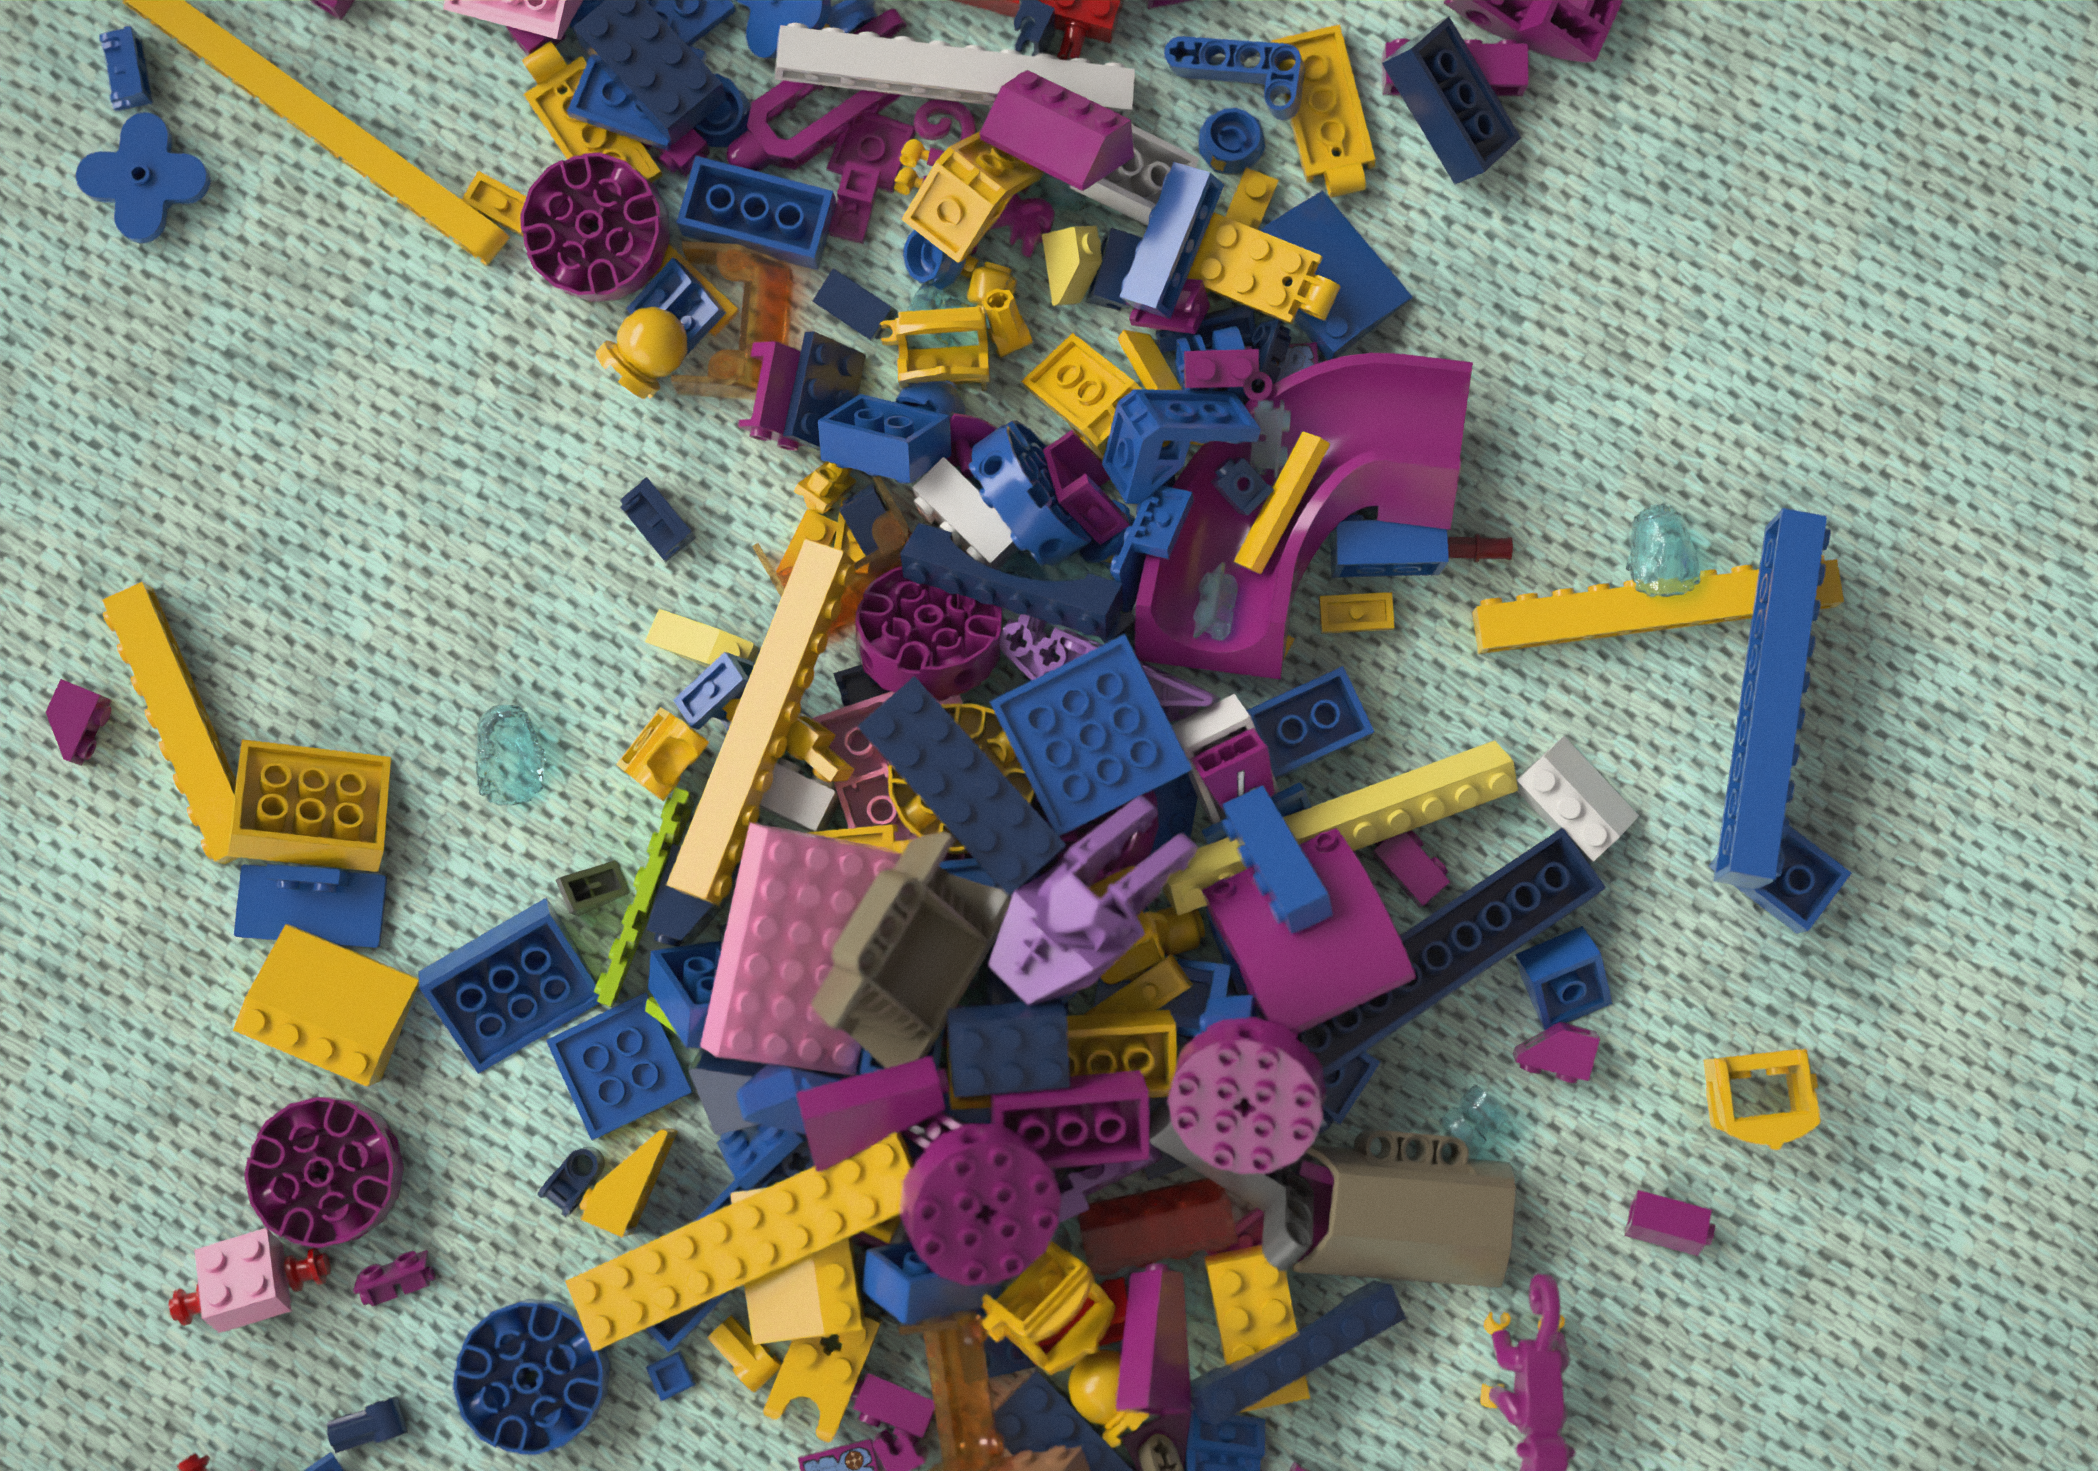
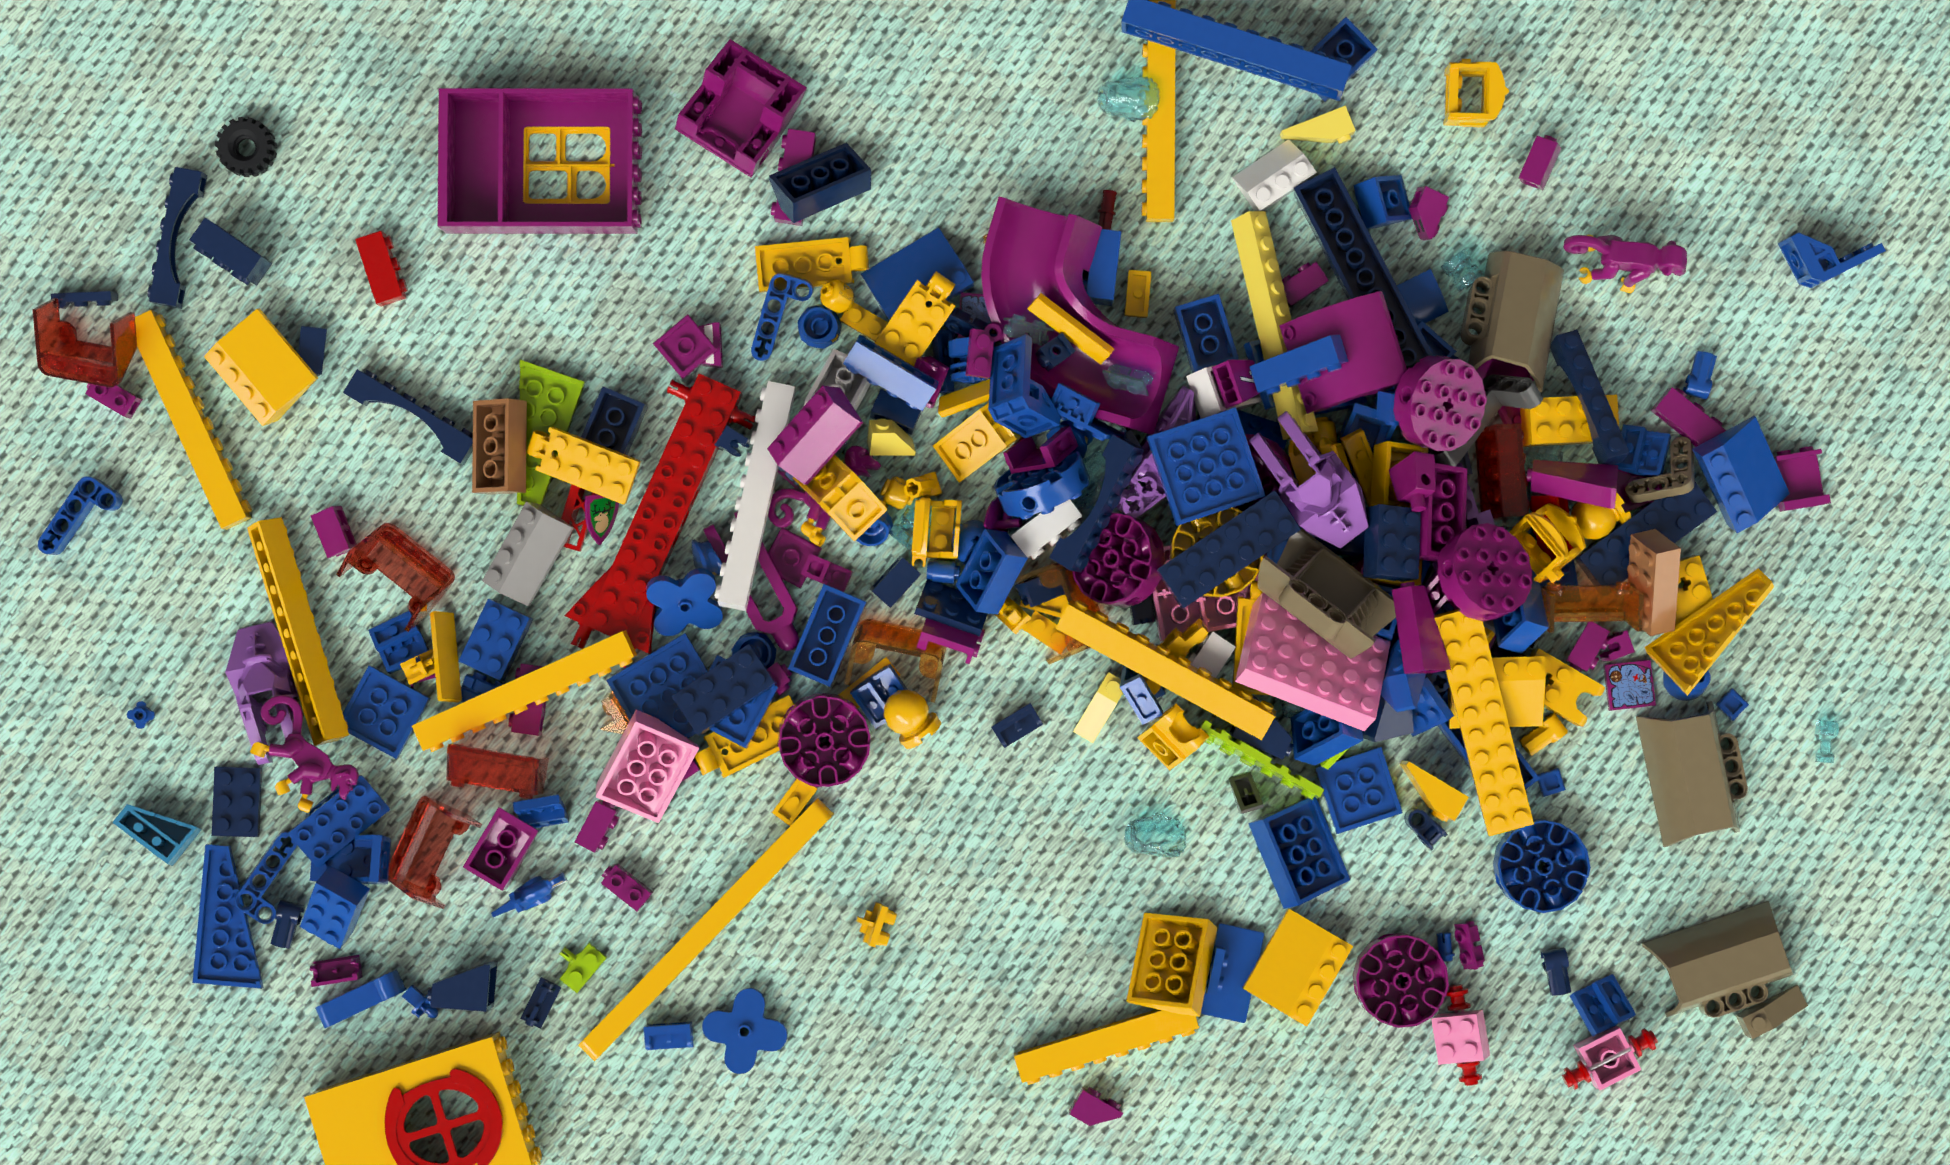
camera: 85 degrees left, 5 degrees up
none -> yellow head [820,279,854,313]
none -> yellow hips [856,902,897,947]
none -> blue brick [927,559,960,584]
none -> light yellow slope [1280,105,1356,144]
none -> magenta torso [1389,451,1436,512]
none -> blue slope [1397,269,1449,325]
none -> blue pin [1436,932,1455,962]

